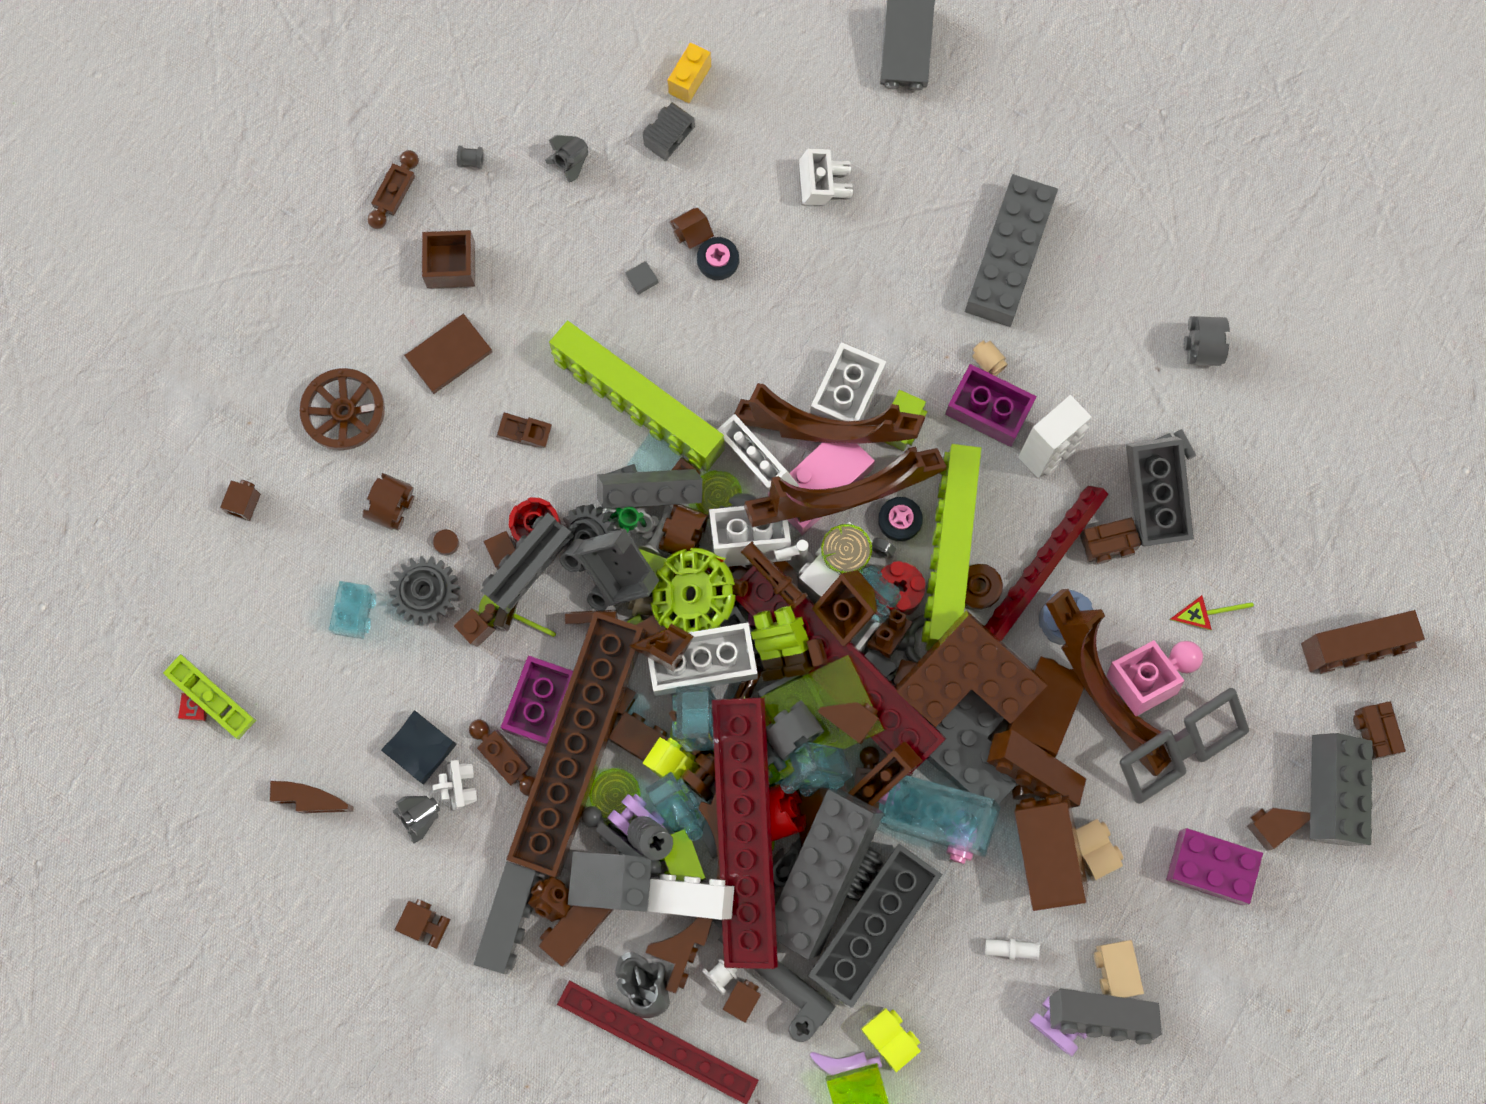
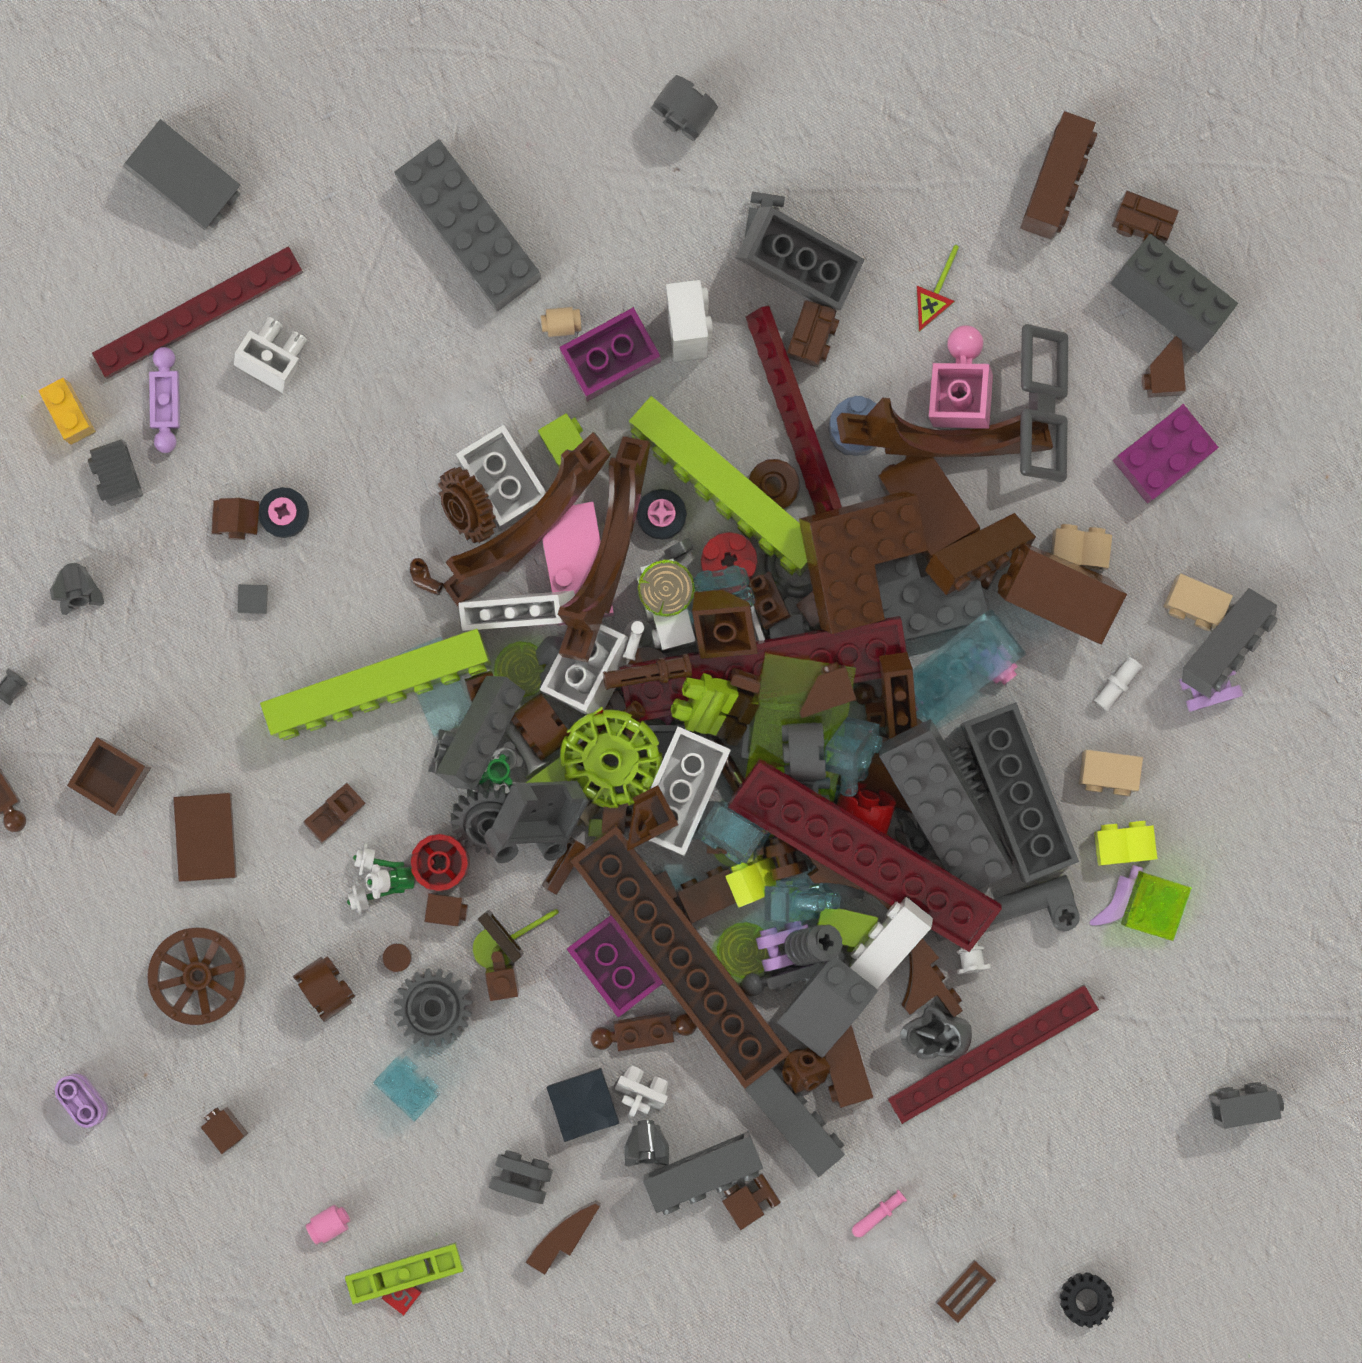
camera: 60 degrees left, 10 degrees up
dark grey brick [481,513,574,614] -> none
reddish brown brick [722,979,761,1023] -> none
none -> lavender brick [55,1073,108,1128]
none -> dark red plate [92,246,303,379]
none -> lavender plate [149,347,180,453]
none -> bright pink brick [306,1204,350,1245]
none -> plant [347,843,415,915]
none -> reddish brown arm [410,558,443,596]
none -> reddish brown gear [438,467,496,543]
none -> dark grey brick [489,1150,553,1204]
none -> dark grey brick [643,1131,763,1215]
none -> bright pink piece [852,1189,907,1237]
none -> reddish brown piece [864,702,885,728]
none -> tan brick [1079,750,1143,796]

